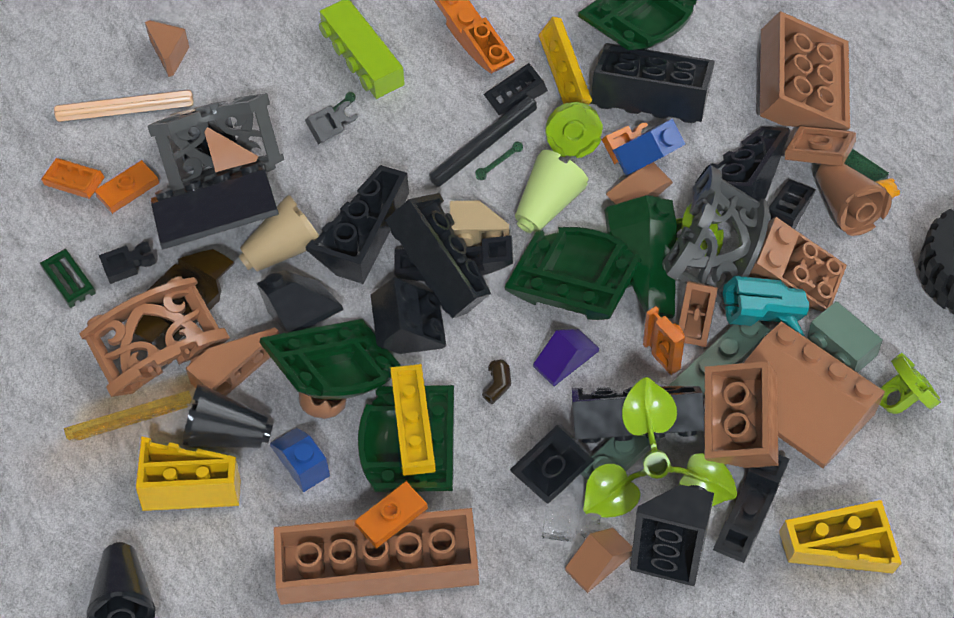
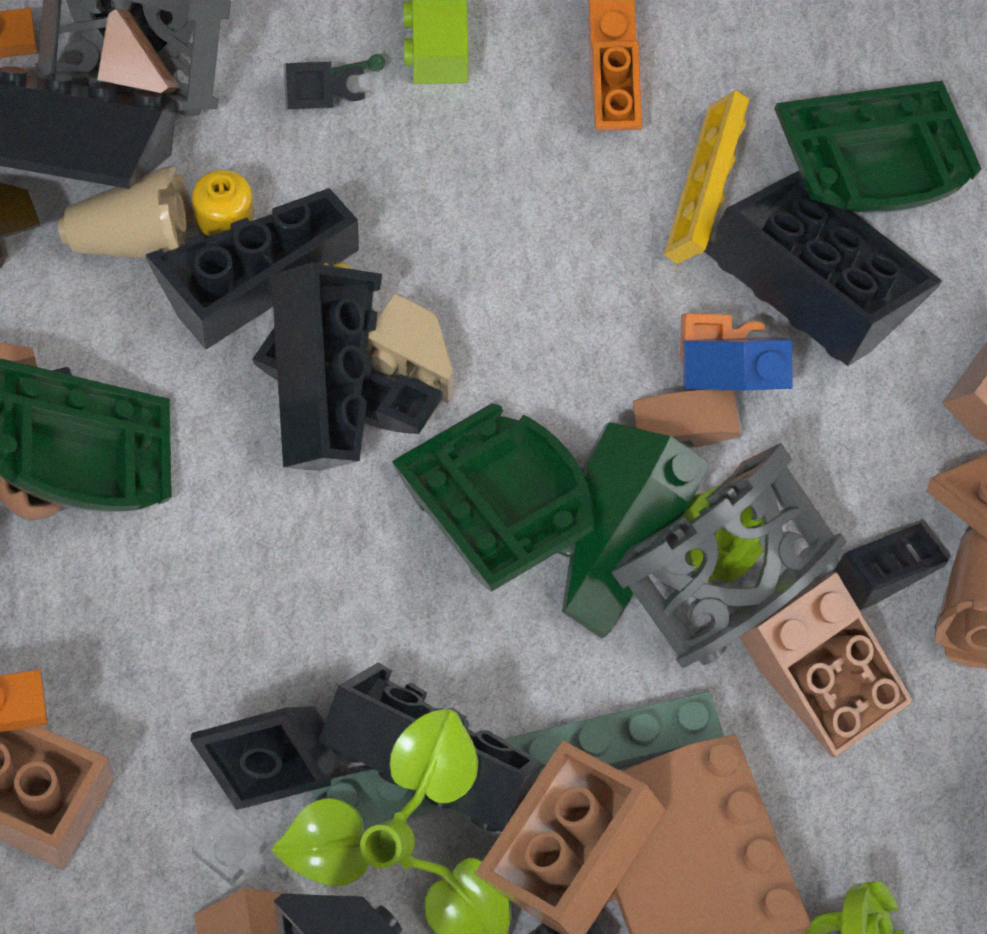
camera: 25 degrees right, 5 degrees up
black slope [256,270,343,333] -> none
dark green slope [358,385,454,492] -> none
black slope [370,277,446,354] -> none
yellow plate [390,364,436,476] -> none
black axle [429,96,537,187] -> none
clear green hinge [475,141,523,180] -> none
dark brown arm [482,359,512,404] -> none
black slope [483,63,548,115] -> none
yellowish green cone [515,150,589,233] -> none
dark purple slope [533,329,599,386] -> none
lime tile [545,102,603,158] -> none
orange plate [643,306,685,375] -> none
nougat slope [679,281,718,347] -> none
black wedge [695,126,790,216] -> none
teal piece [723,276,809,336] -> none
sand green brick [807,301,883,373] -> none
none -> yellow head [192,169,254,236]

